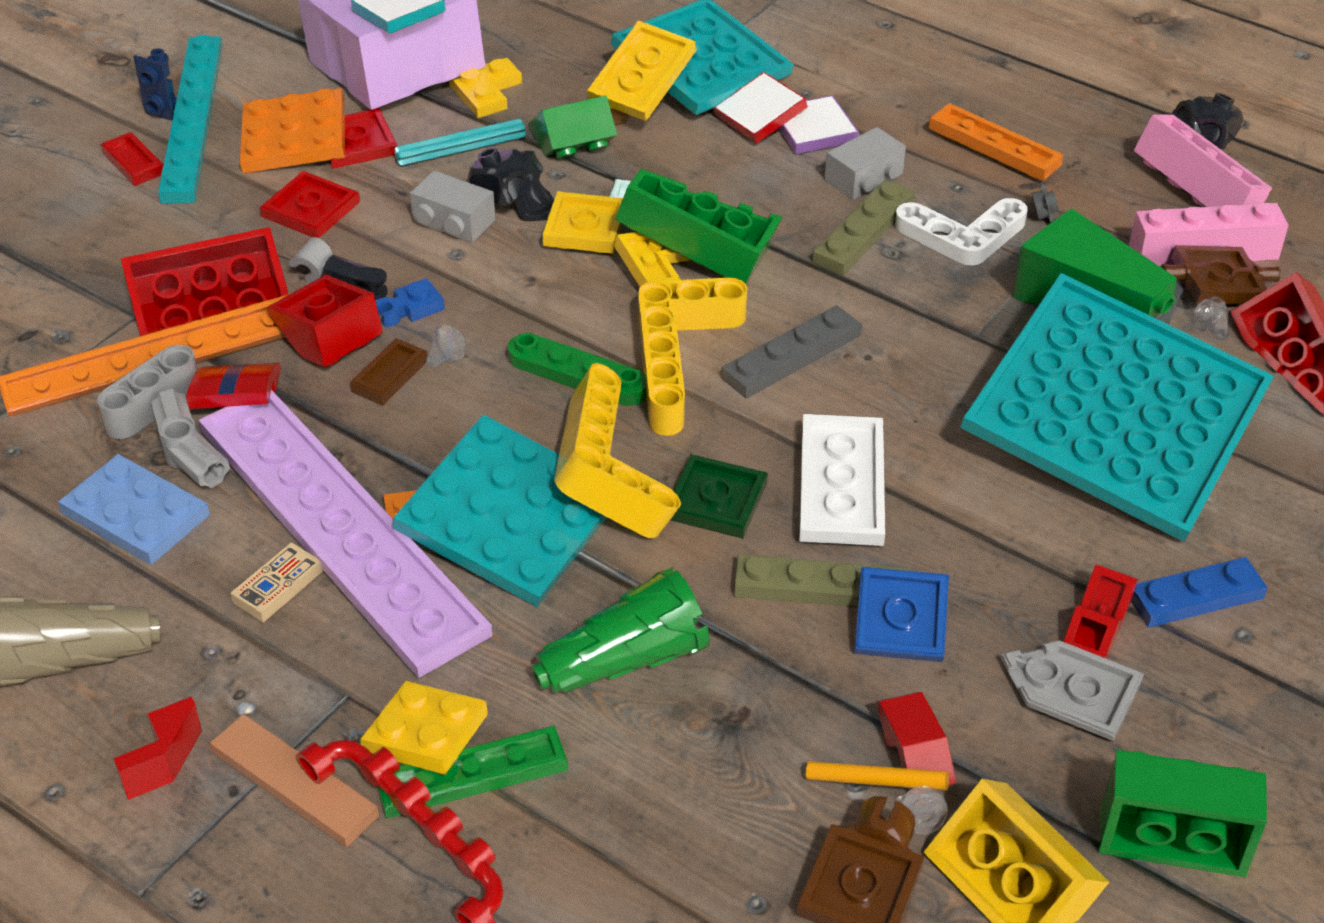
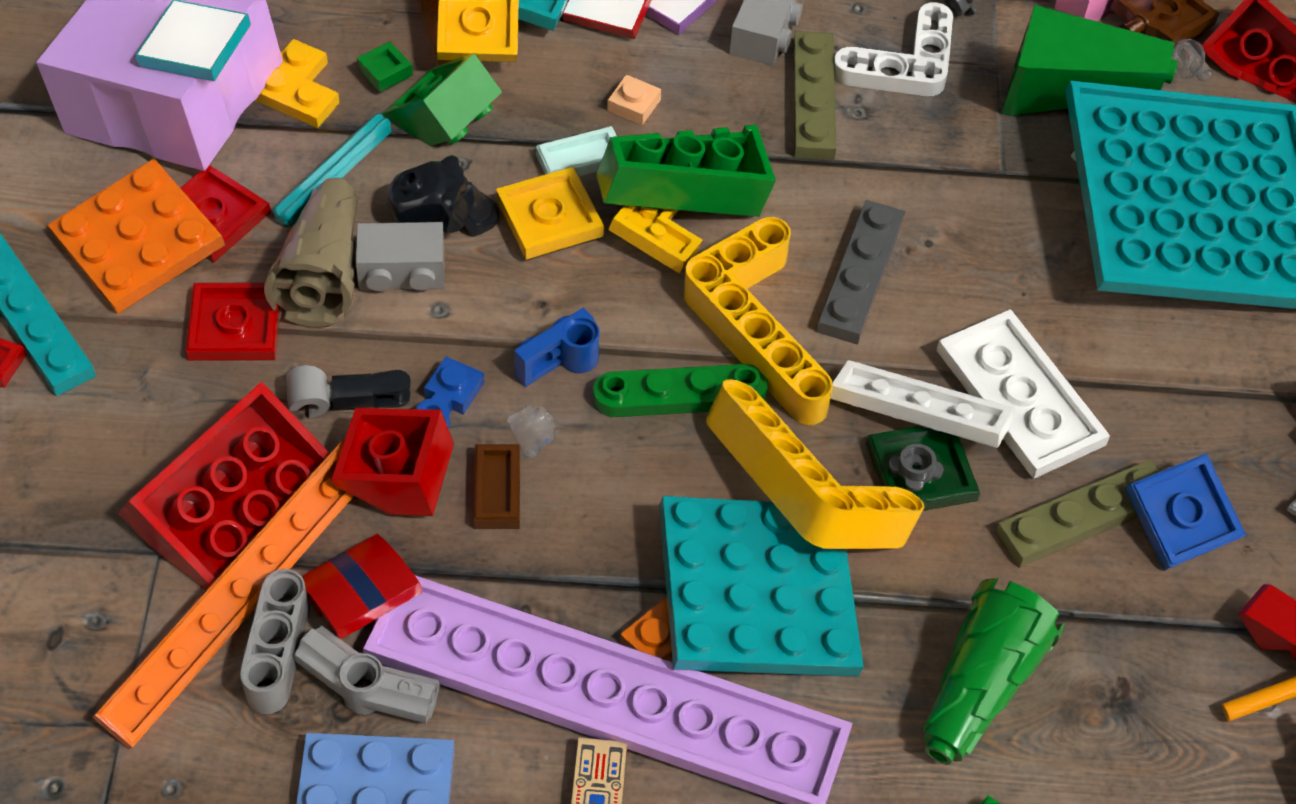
camera: 35 degrees left, 10 degrees up
none -> dark tan cone [264,178,358,327]
none -> green plate [357,41,413,92]
none -> blue plate [514,307,600,387]
none -> light nougat plate [607,75,661,125]
none -> white plate [831,360,1014,448]
none -> dark grey plate [889,443,944,491]

